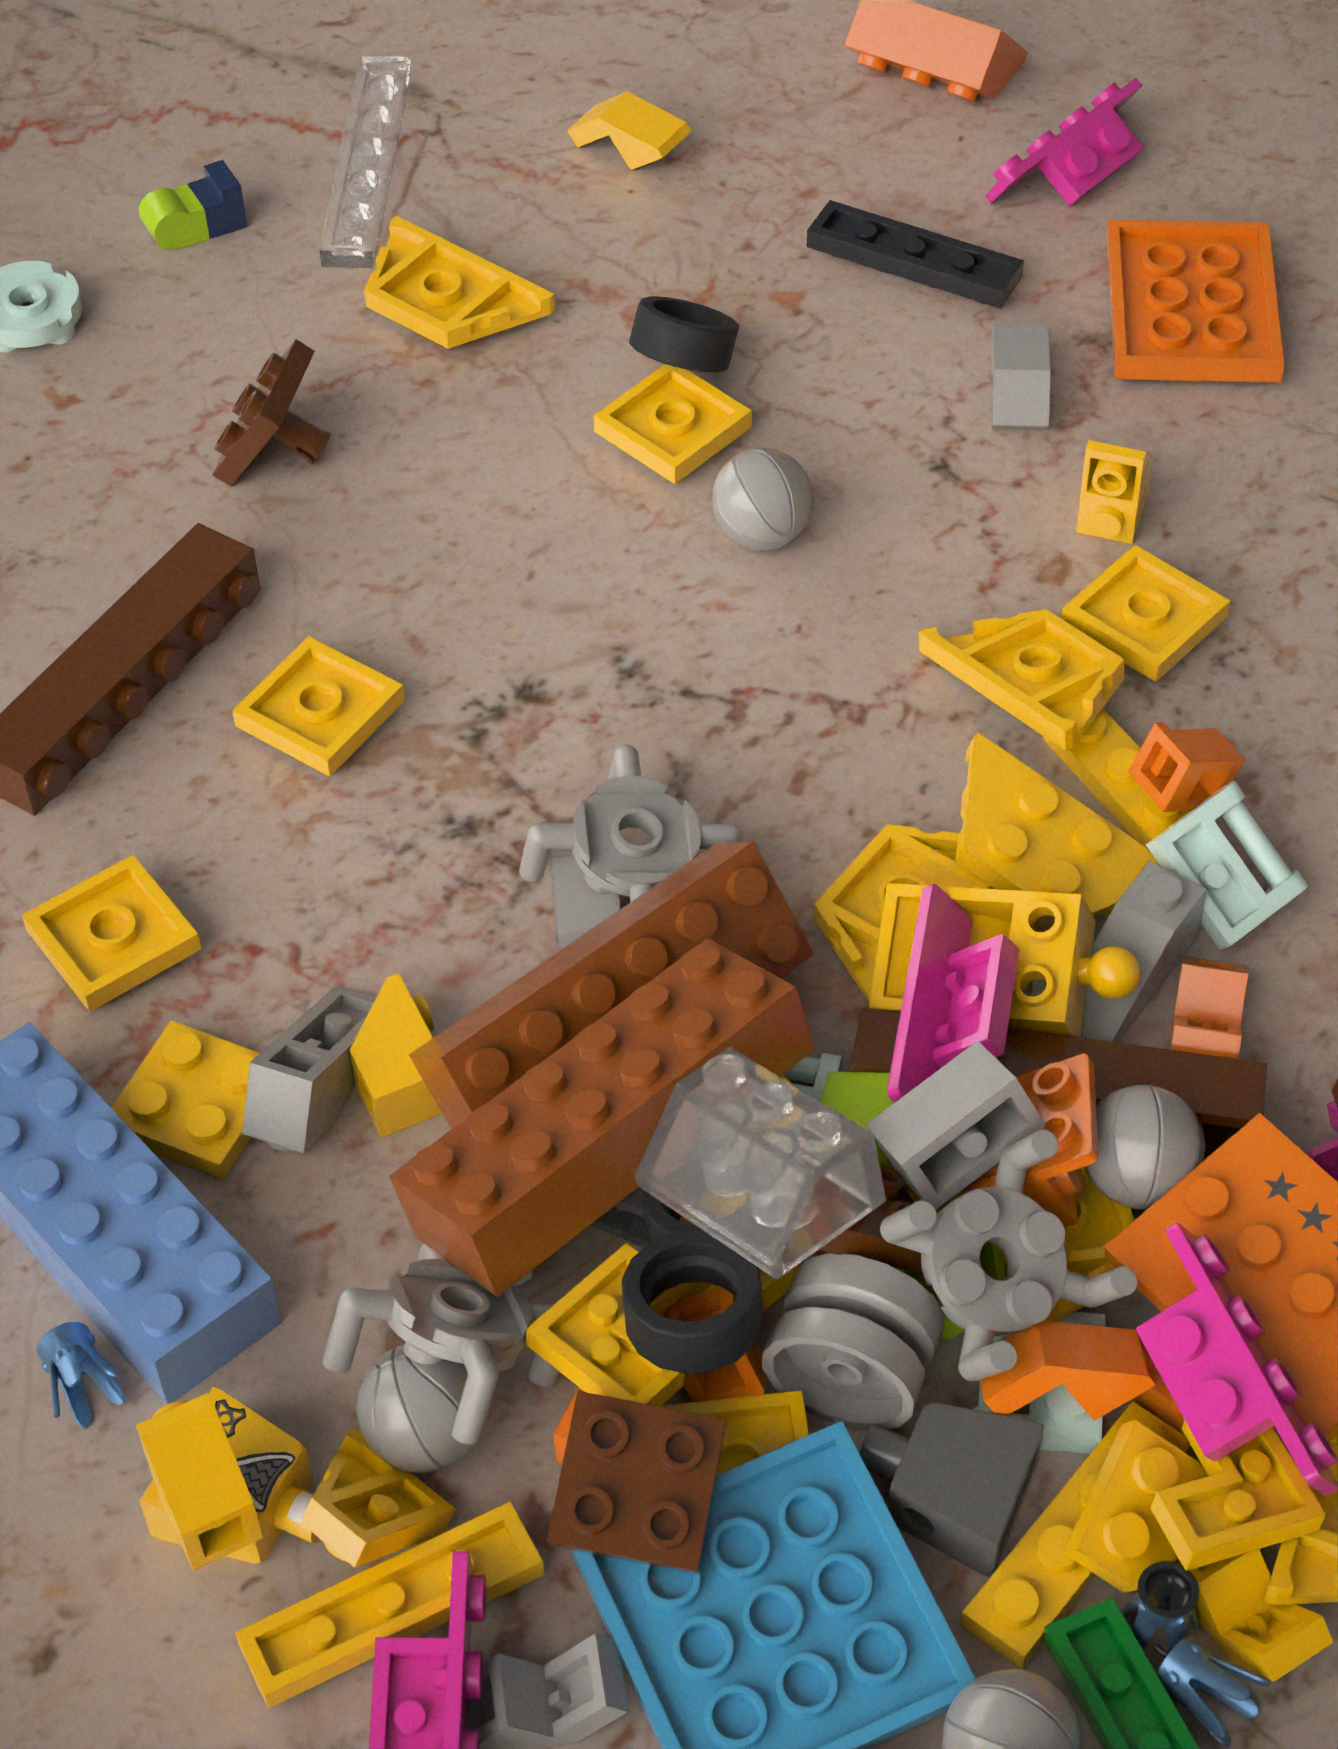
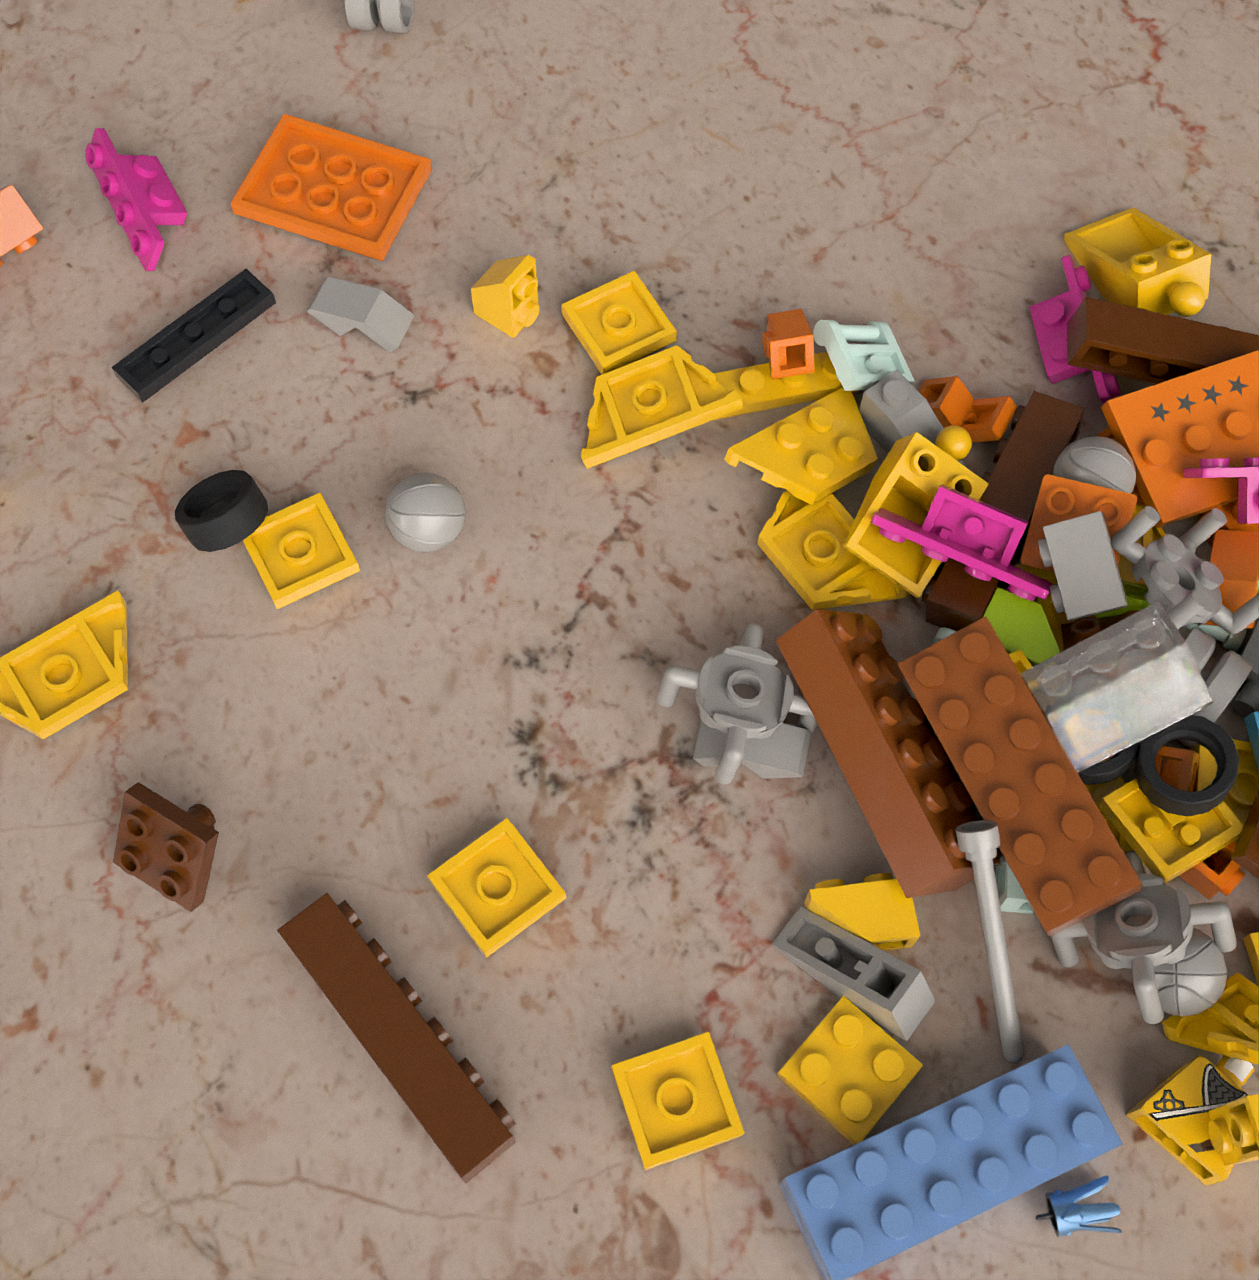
camera: 75 degrees left, 15 degrees up
none -> light grey piece [955,820,1024,1063]

